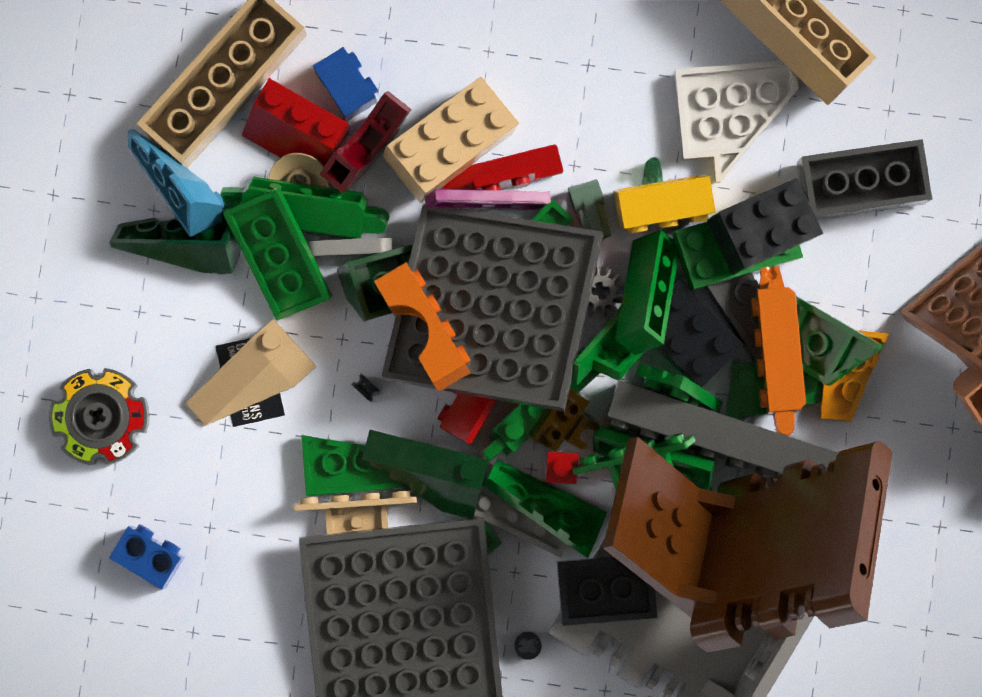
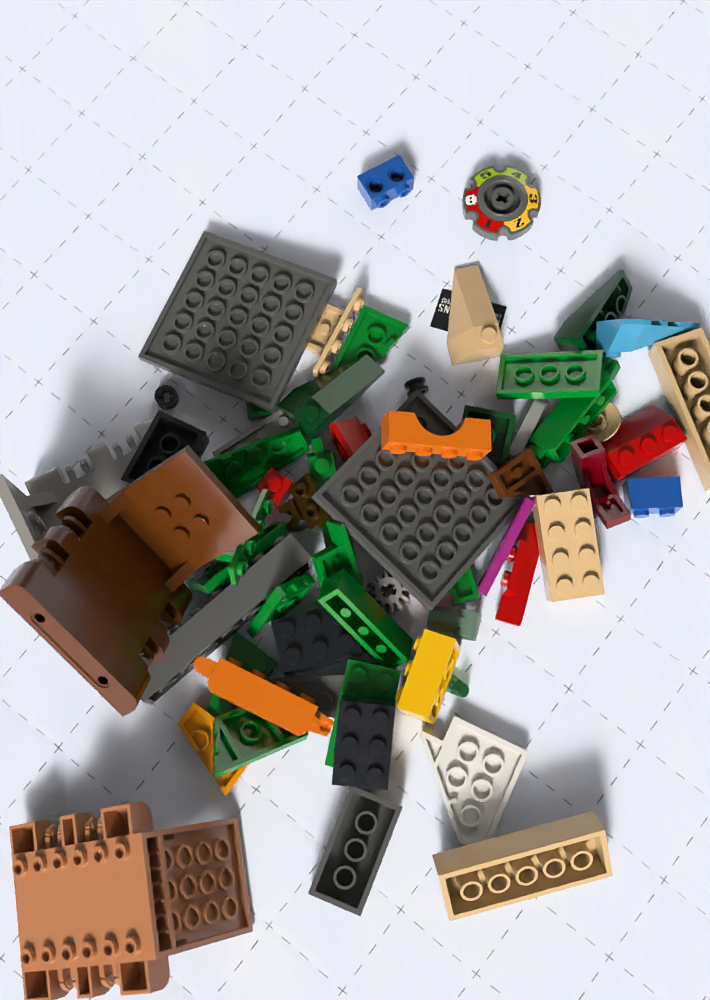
camera: 125 degrees right, 10 degrees down
none -> reddish brown wing [488,448,554,498]

